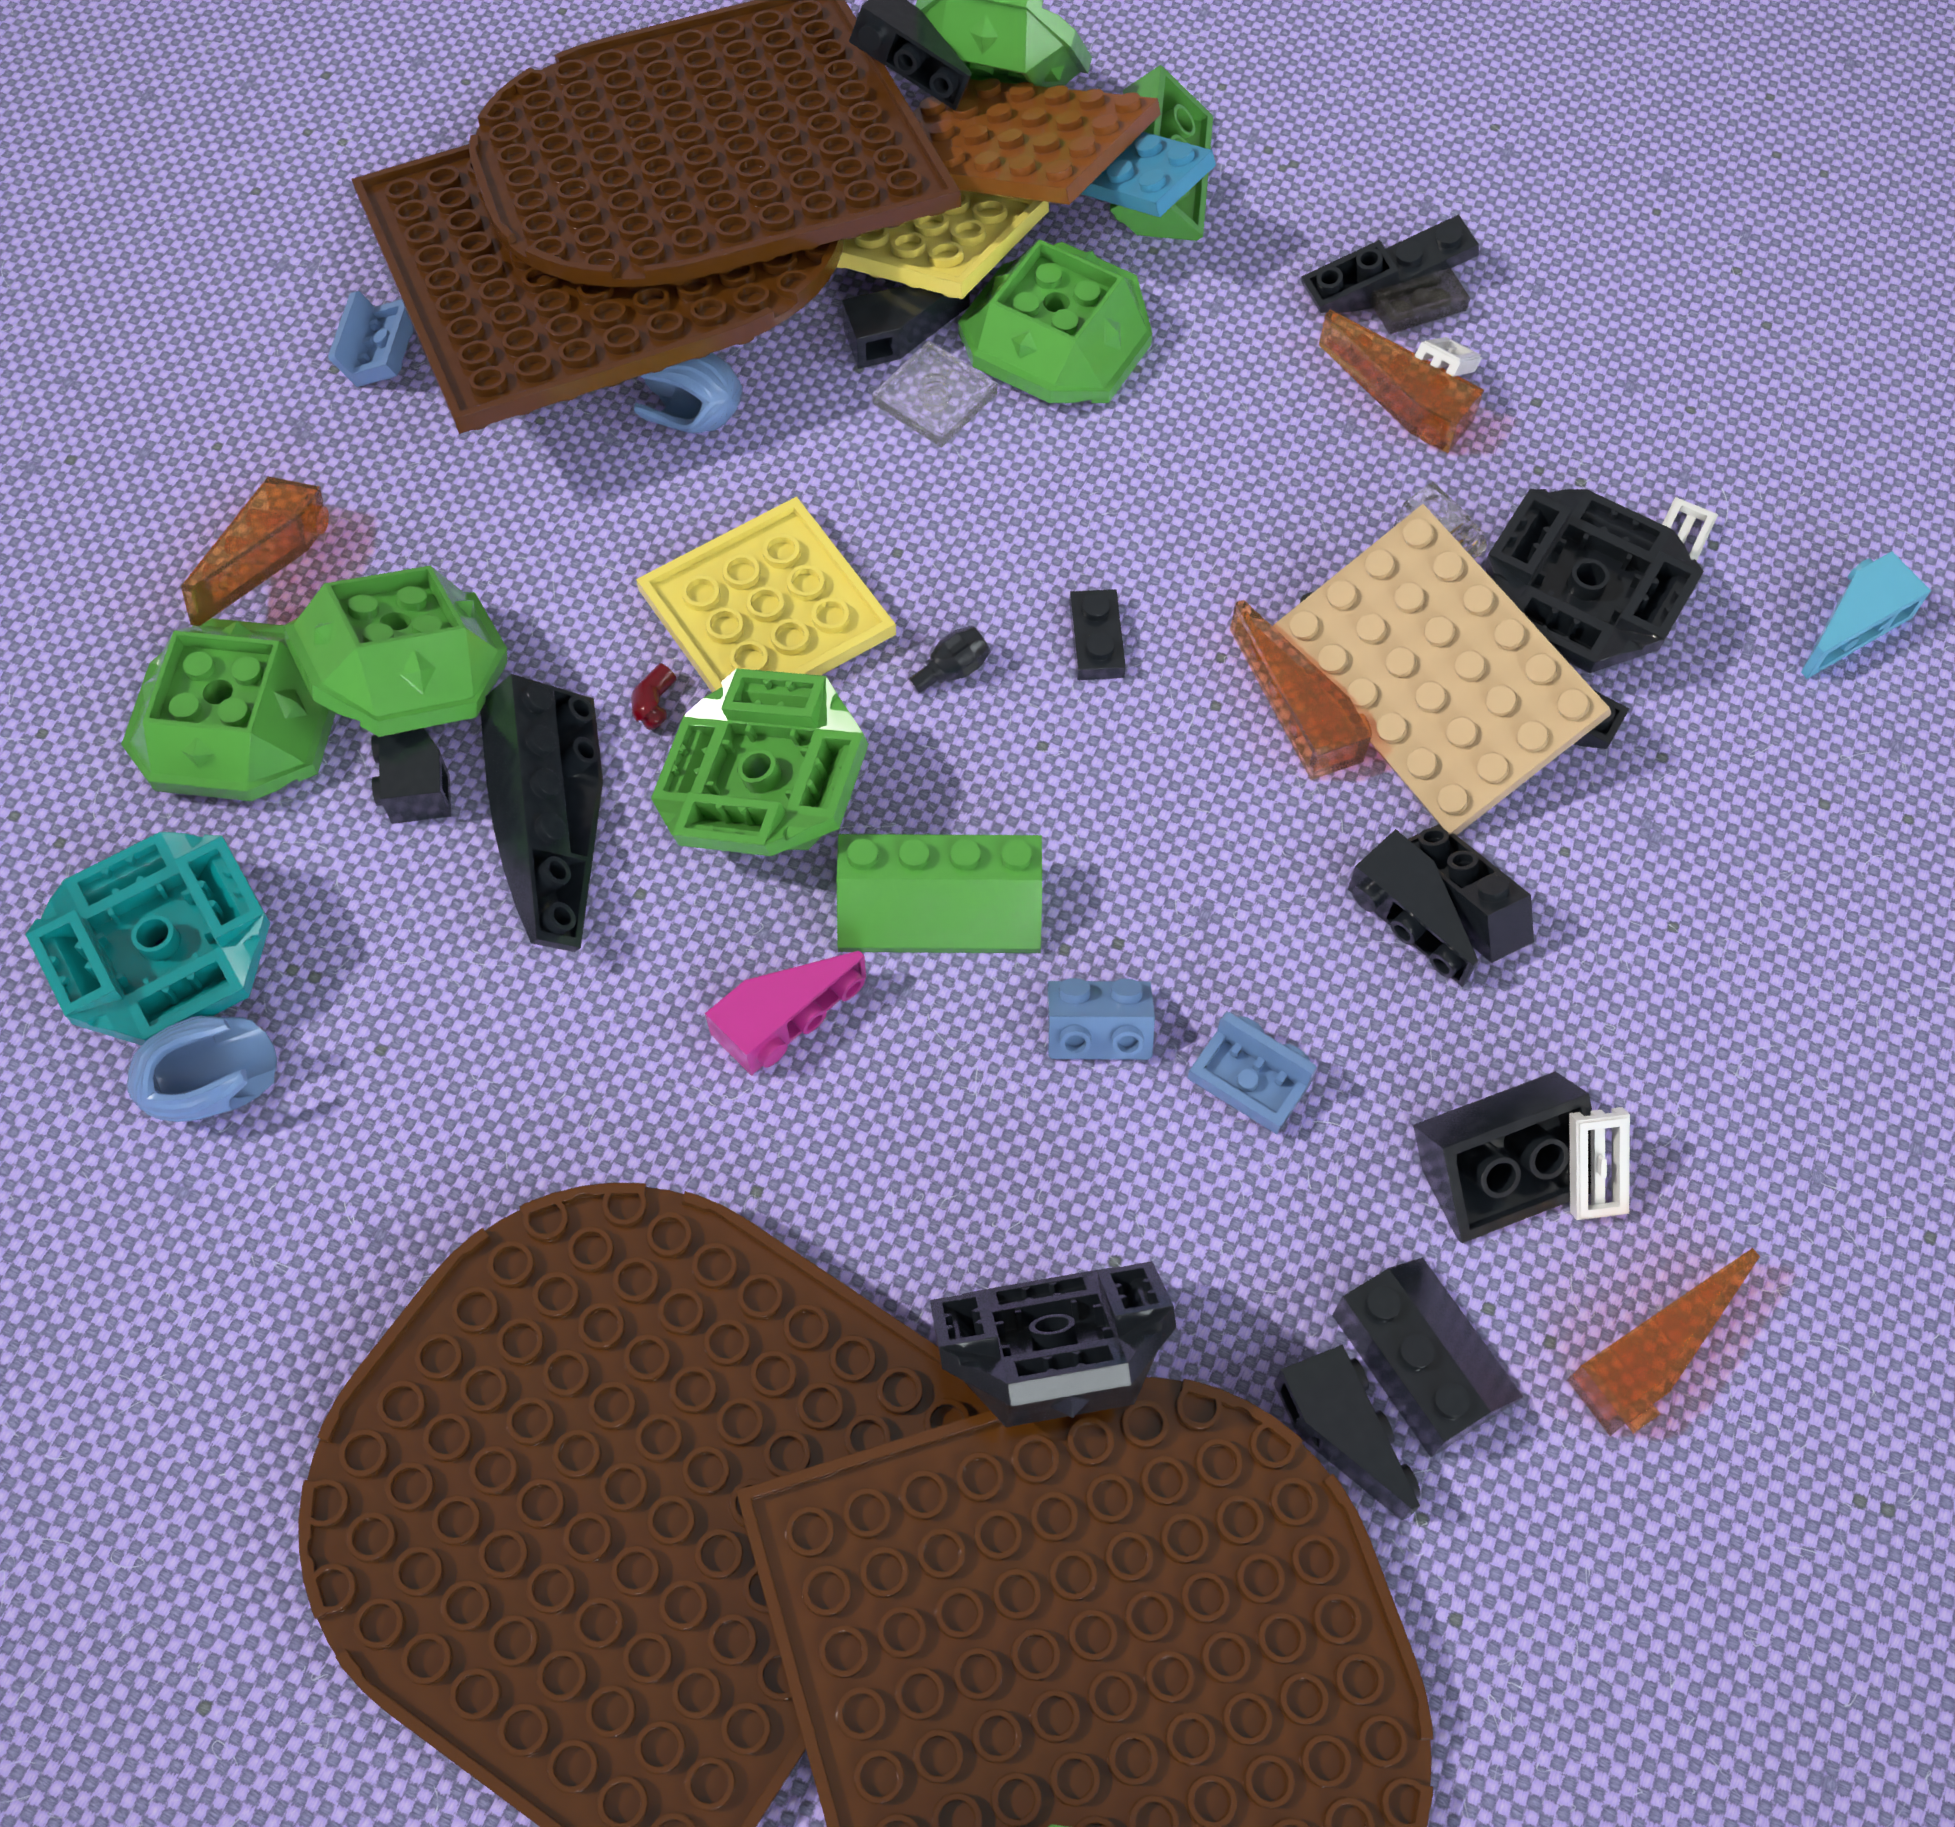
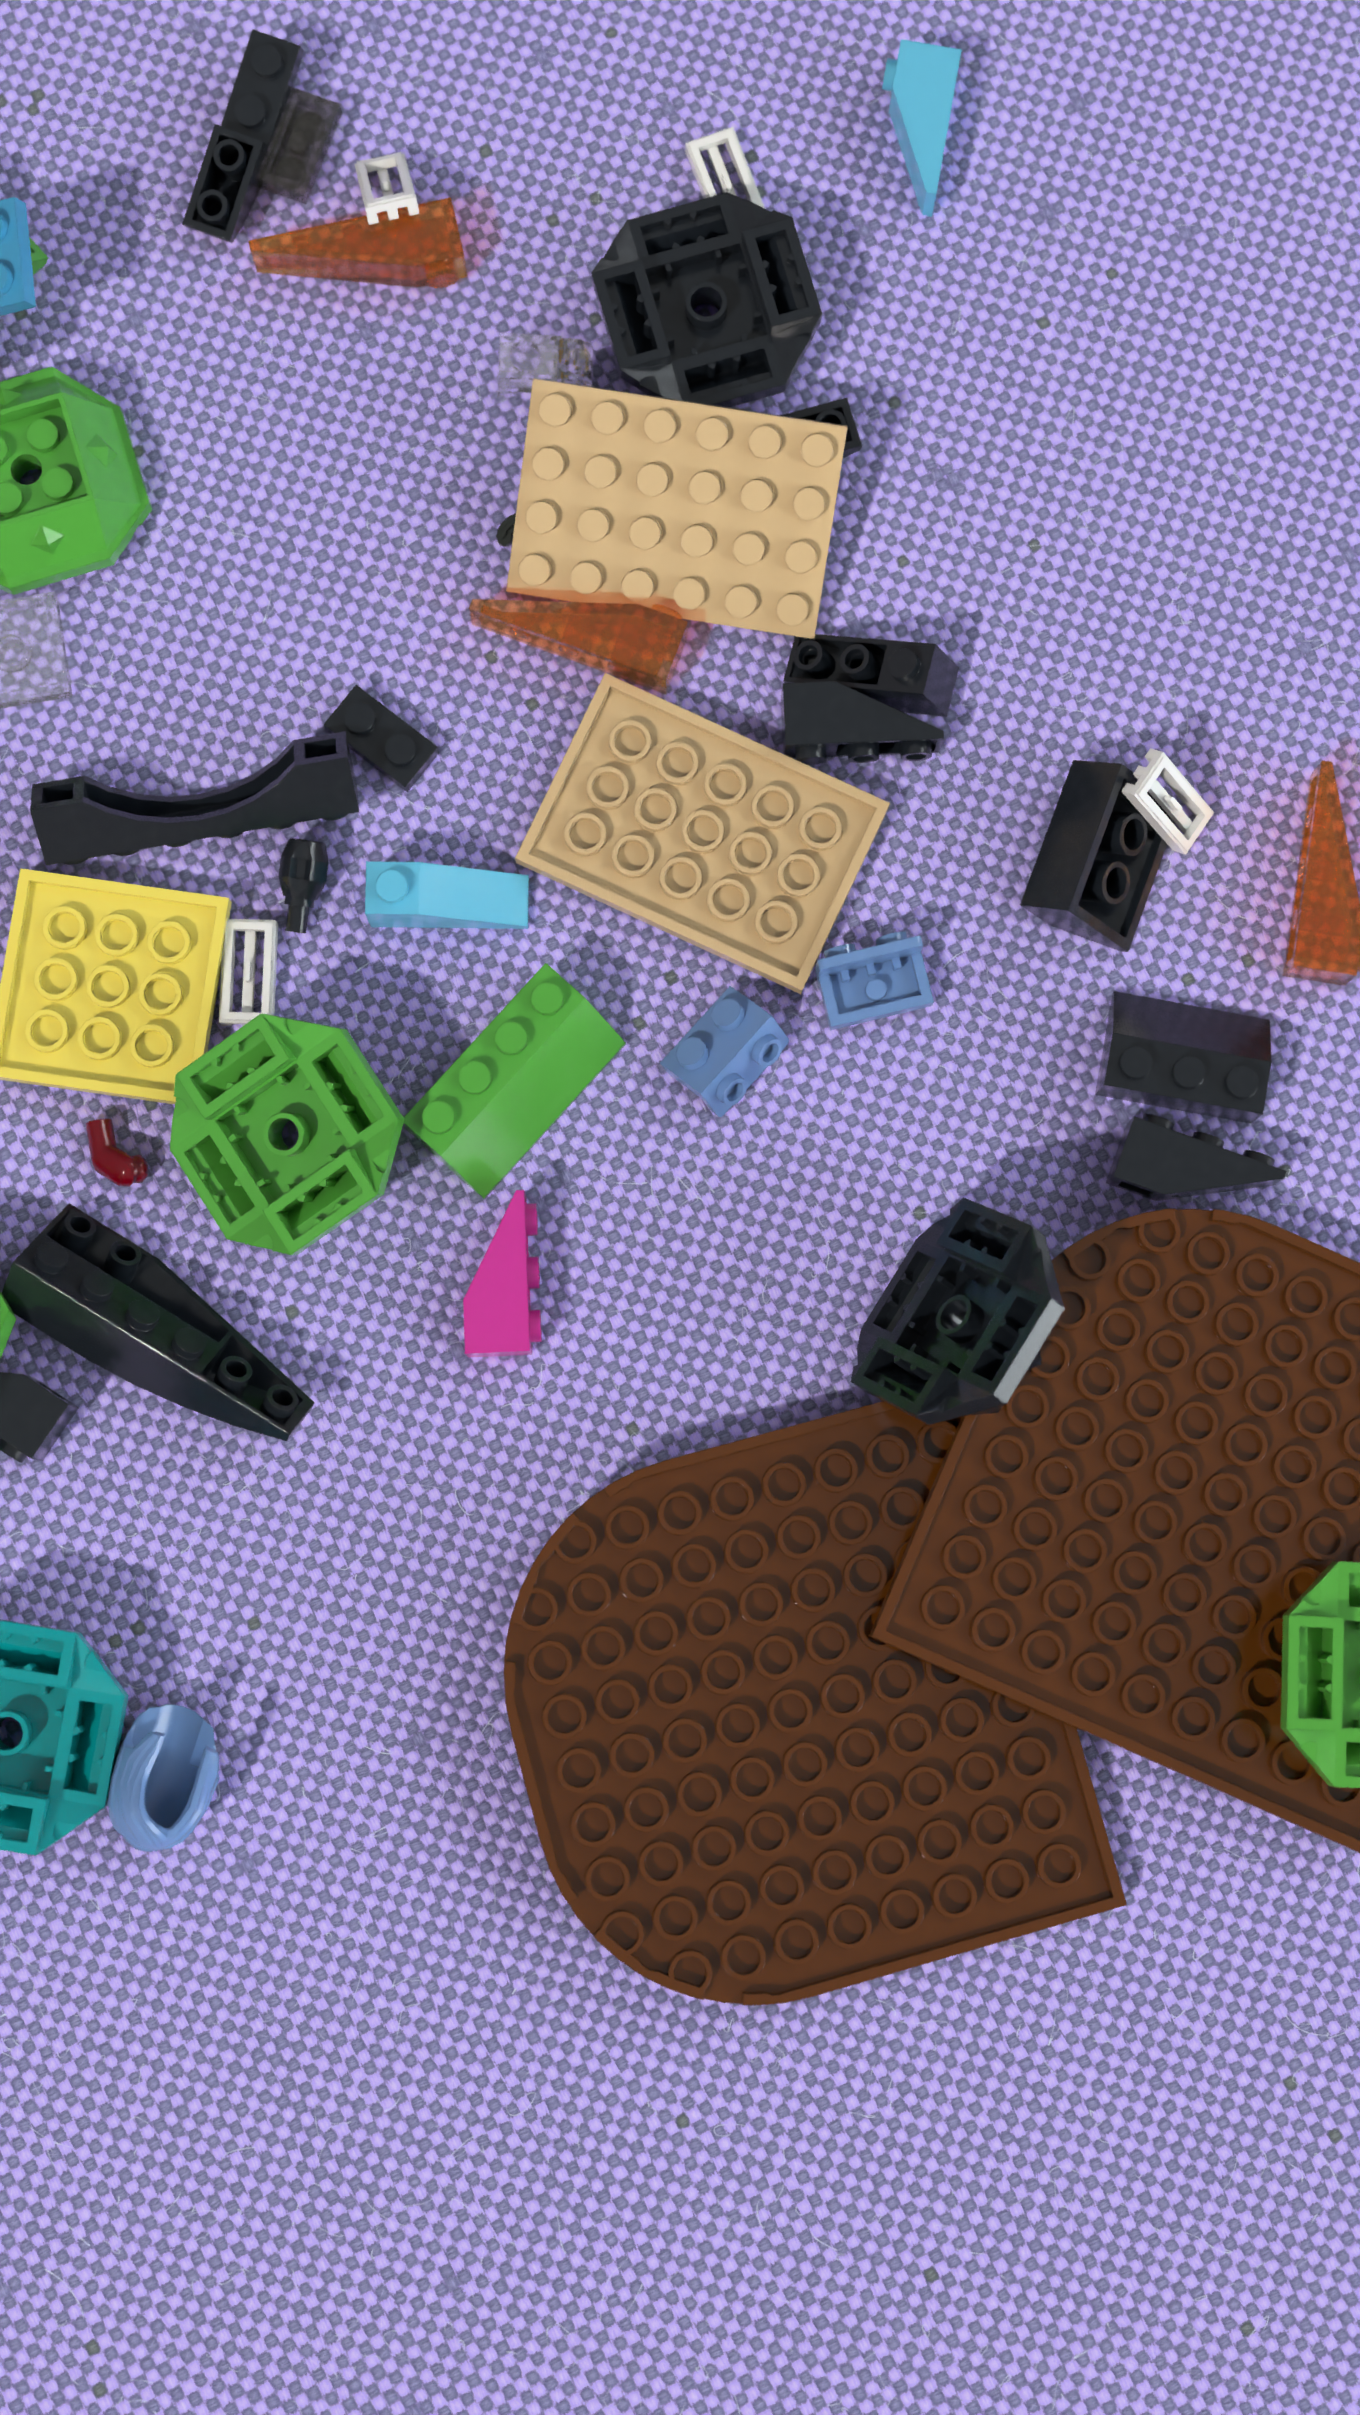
camera: 50 degrees left, 20 degrees up
none -> black arch [30,731,359,865]
none -> white tile [219,919,278,1026]
none -> medium azure slope [365,861,529,929]
none -> tan plate [515,673,890,994]

